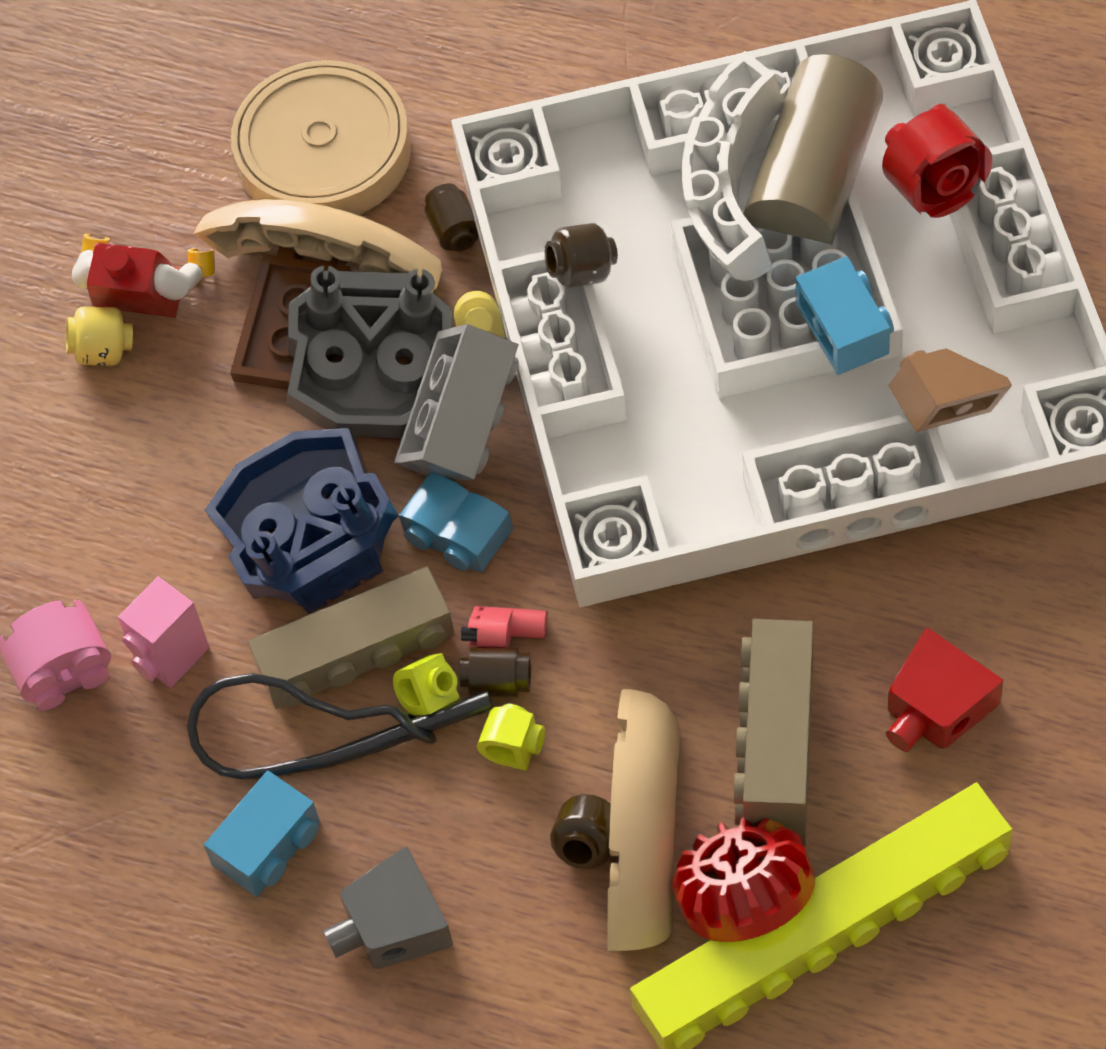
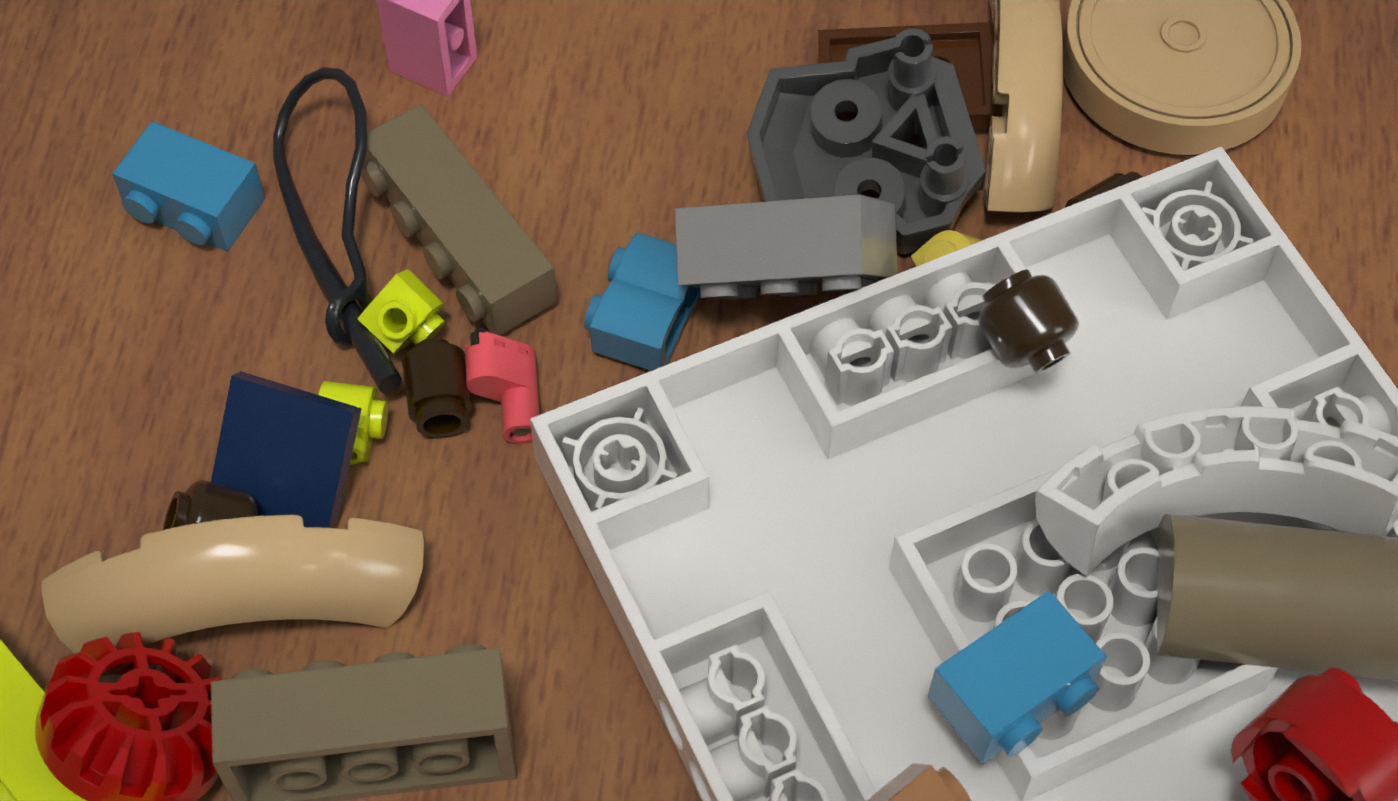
camera: 70 degrees right, 0 degrees up
dark blue brick [204,428,399,614] -> none
dark grey torso [322,846,453,969] -> none
none -> dark blue tile [211,371,362,528]

